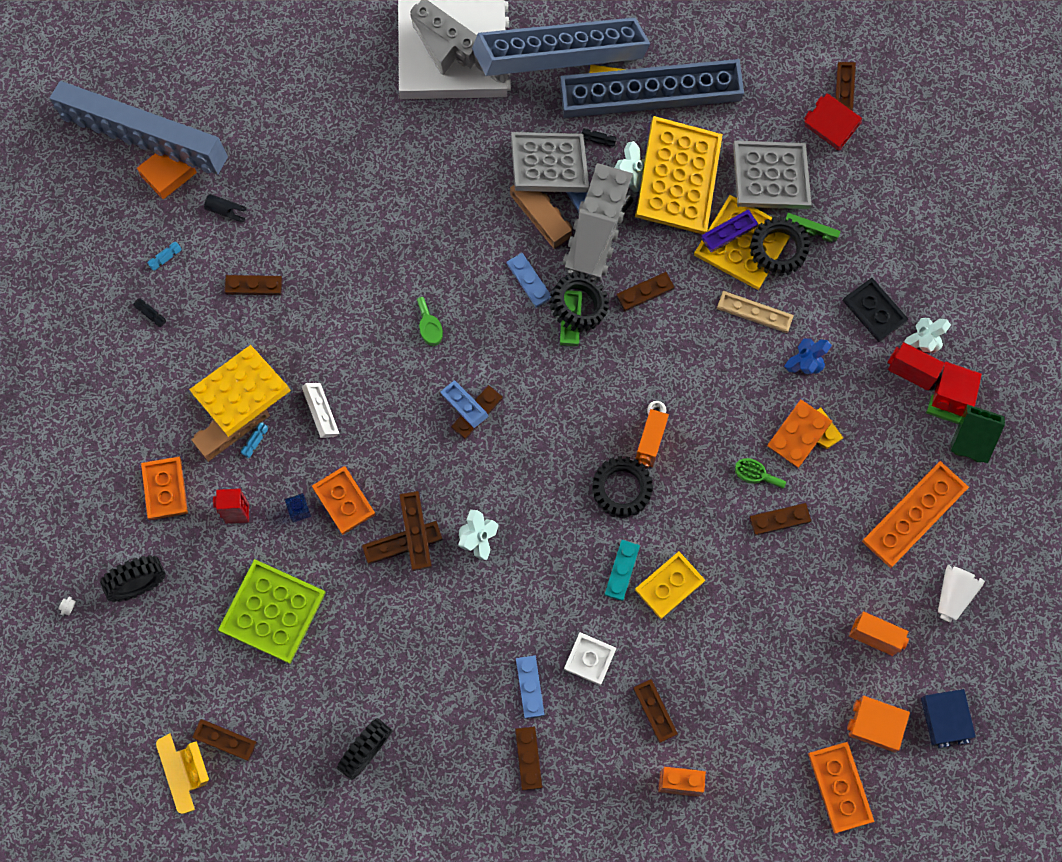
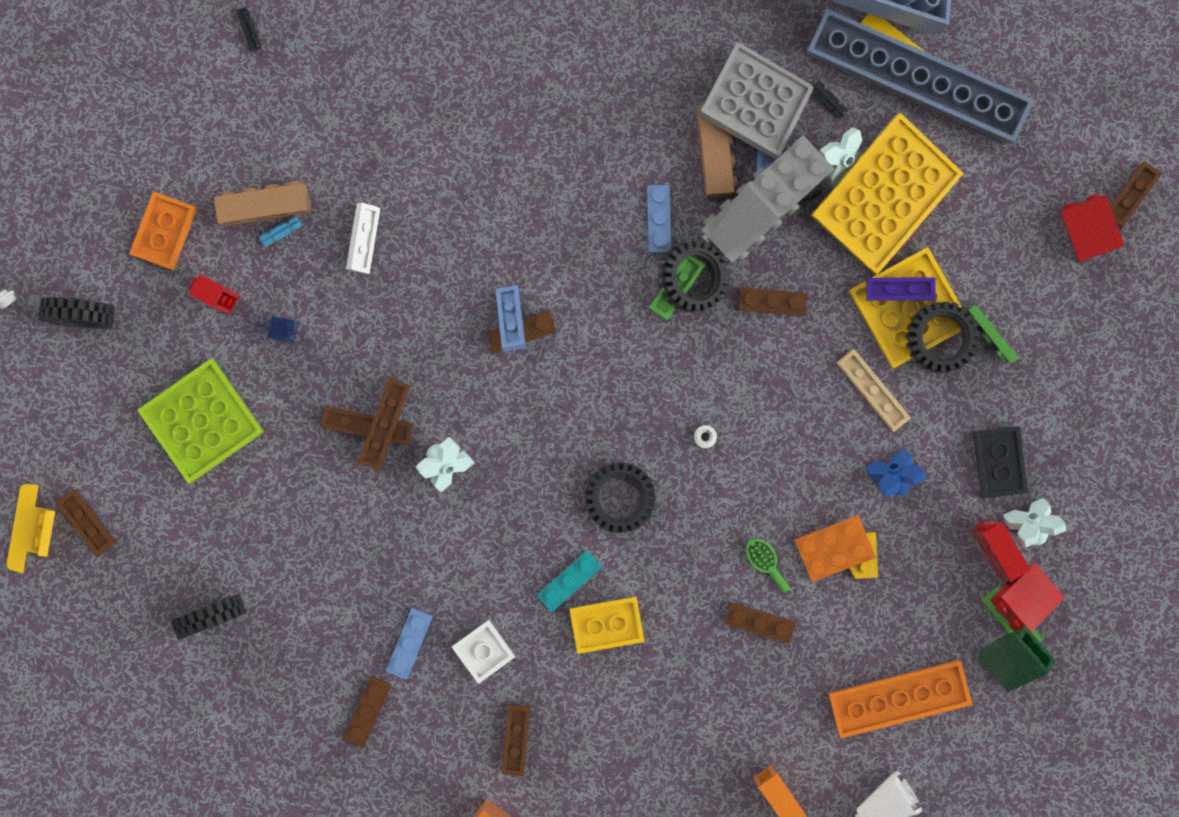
camera: 30 degrees right, 15 degrees up
yellow plate [189,345,291,437] -> none
reddish brown plate [225,275,283,295] -> none
orange plate [312,466,376,535] -> none
bright green piece [417,297,443,346] -> none
orange brick [635,409,669,468] -> none
light grey plate [733,141,812,209] -> none

